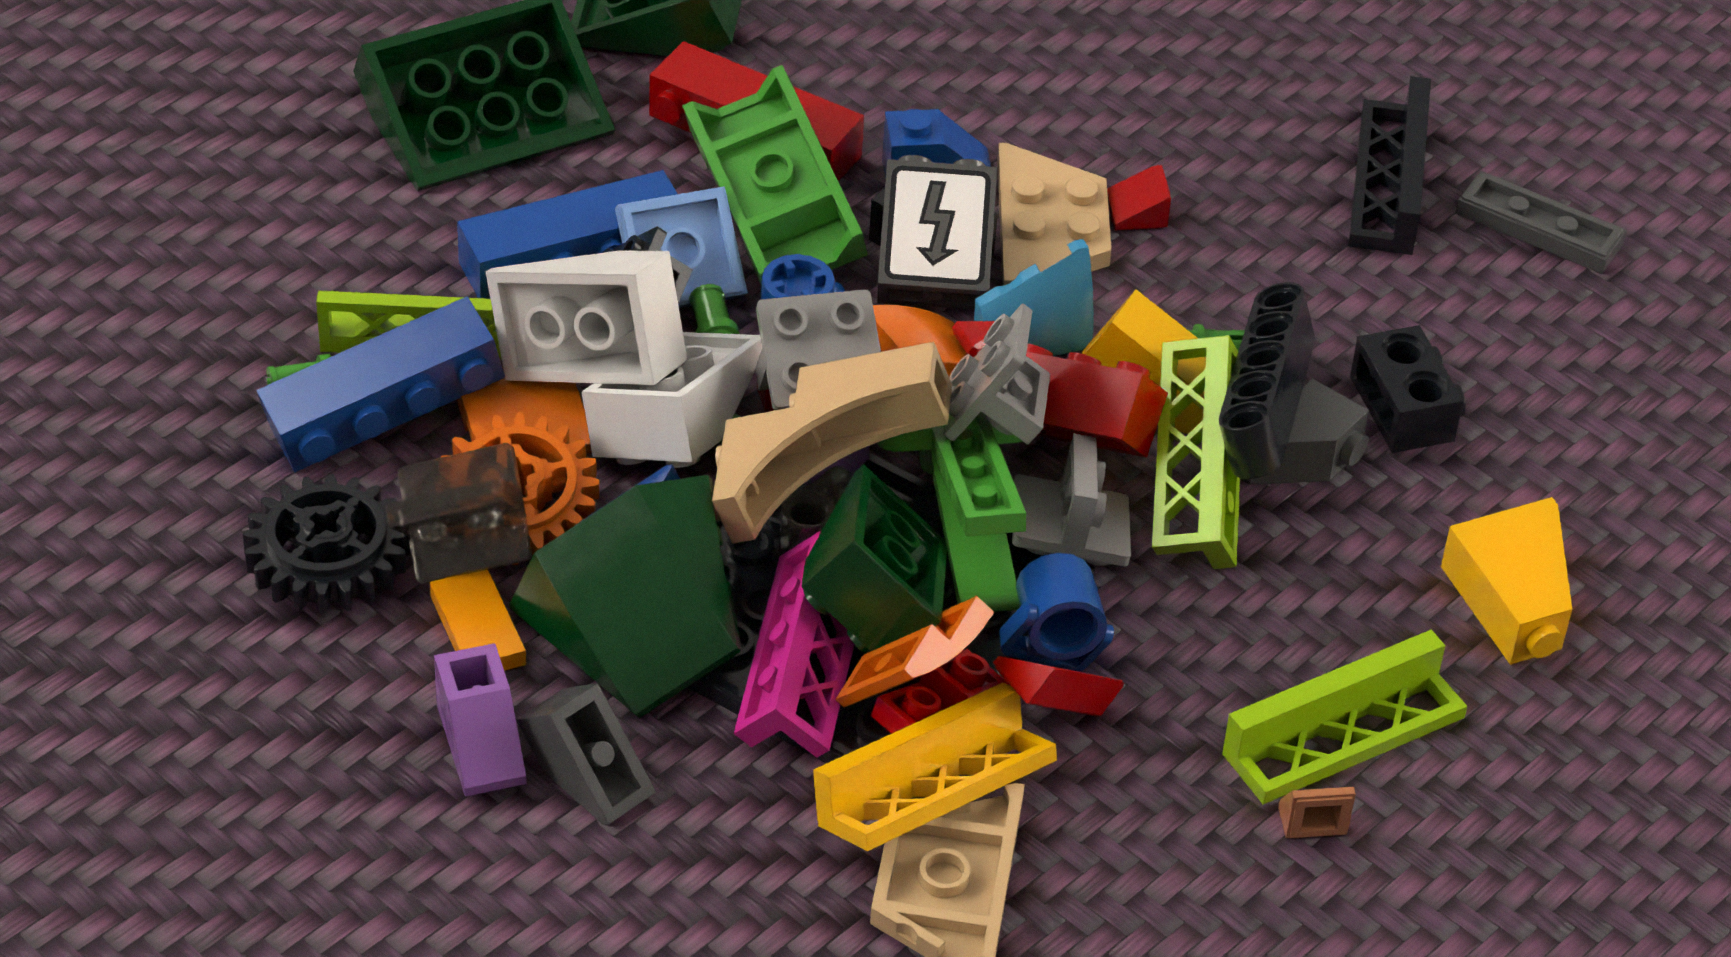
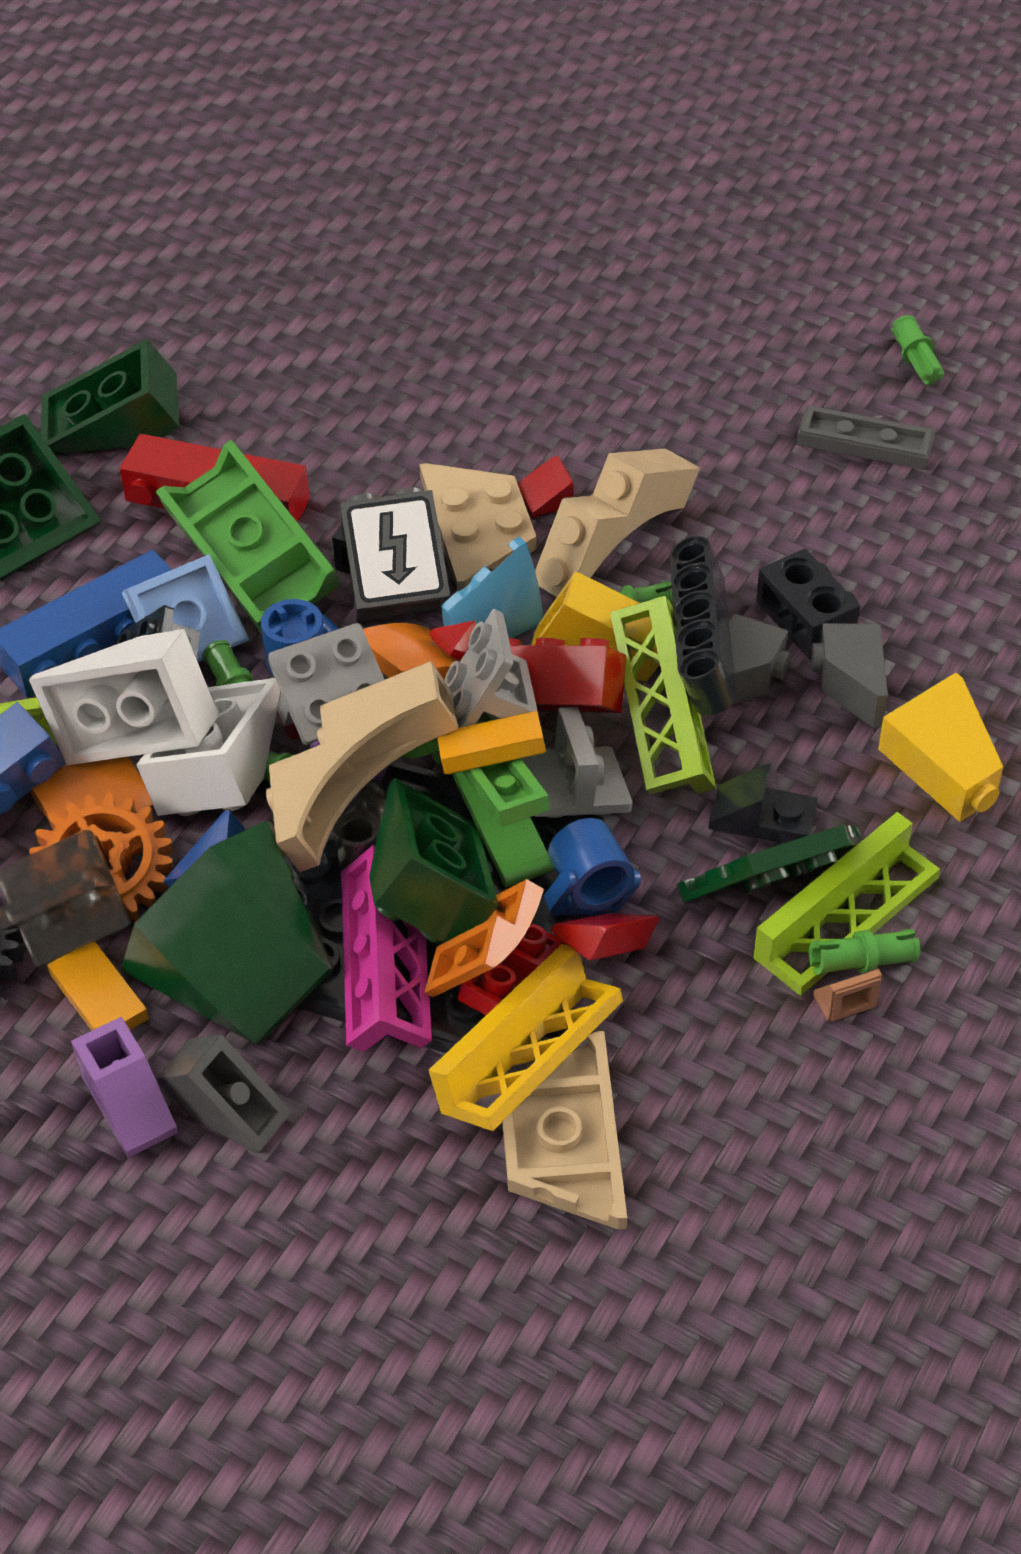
camera: 10 degrees left, 5 degrees up
blue slope [882,109,991,179] -> none
black fence [1348,76,1431,255] -> none
none -> light orange tile [437,711,546,775]
none -> tan arch [535,448,700,597]
none -> dark green wing [677,824,862,903]
none -> black slope [708,764,818,843]
none -> bright green pin [809,929,920,975]
none -> dark grey slope [811,623,888,728]
none -> bright green axle [891,315,944,386]

